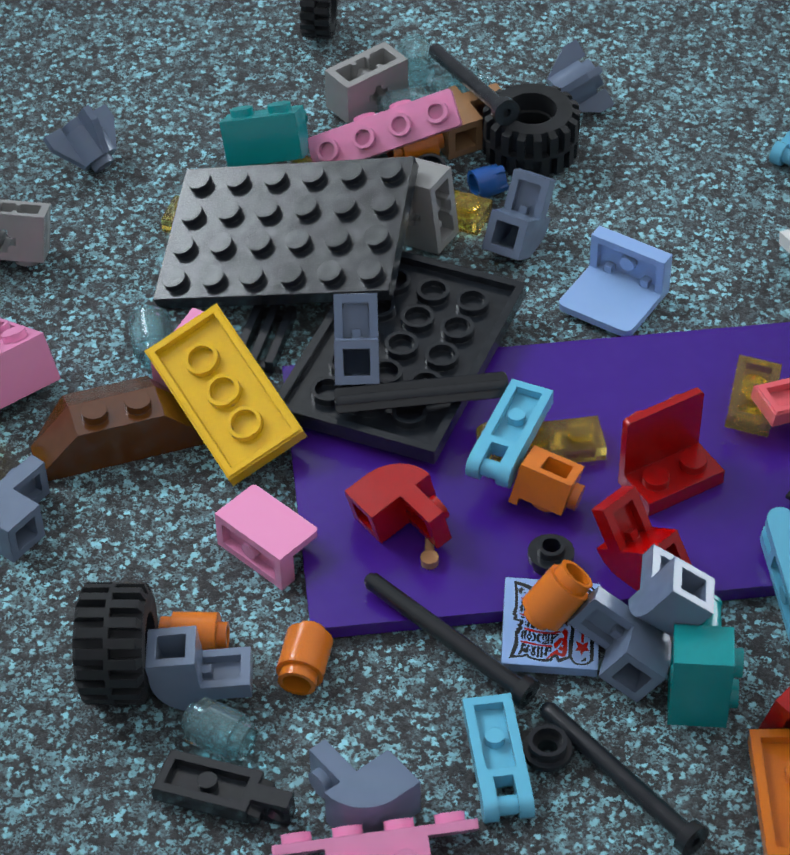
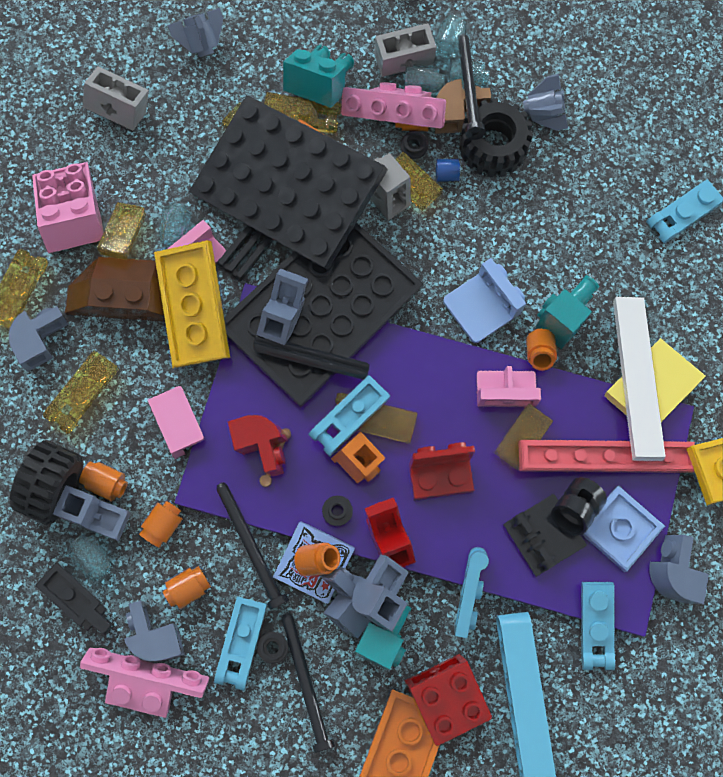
camera: 15 degrees right, 30 degrees up
sand blue brick [482,168,556,261] -> none
none -> clear yellow plate [43,350,119,434]
none -> clear yellow plate [97,202,146,260]
none -> orange brick [162,566,211,609]
none -> bright pink panel [476,366,541,407]
none -> orange brick [526,329,557,371]
none -> teal brick [536,275,599,350]

